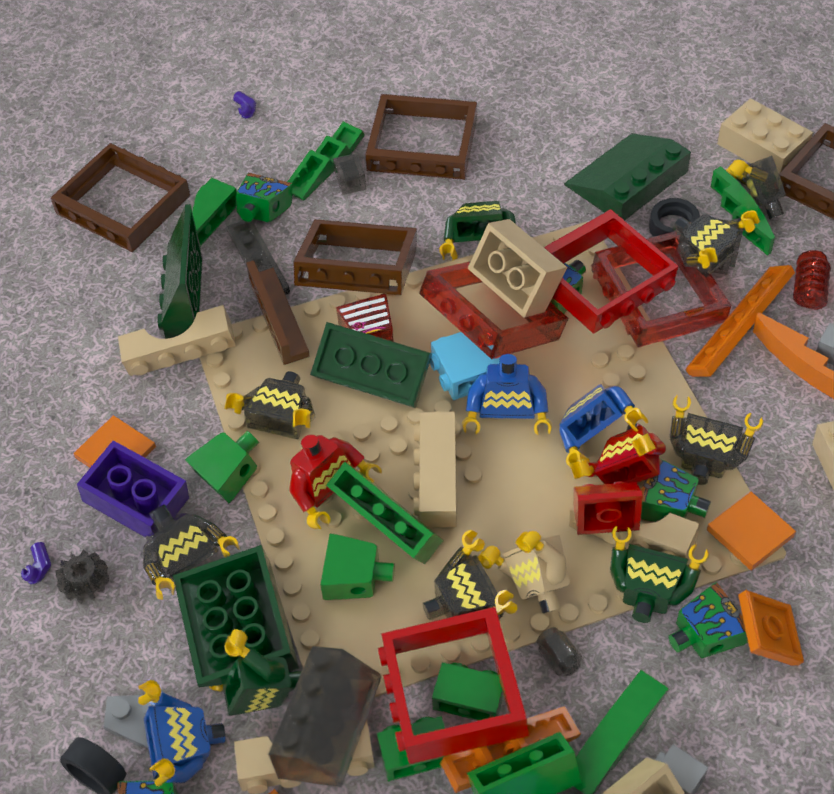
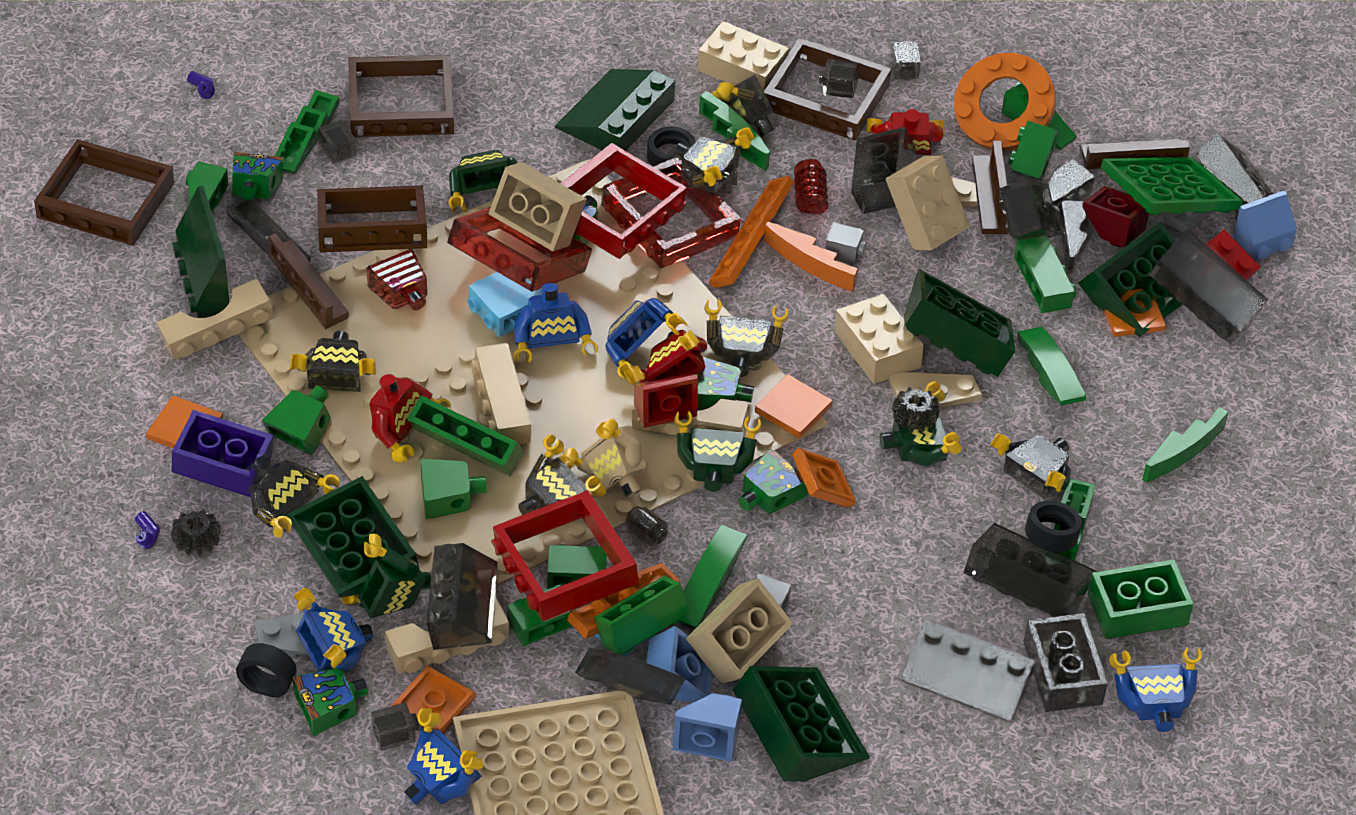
camera: 20 degrees left, 5 degrees down
dark green tile [310,322,432,408] -> none

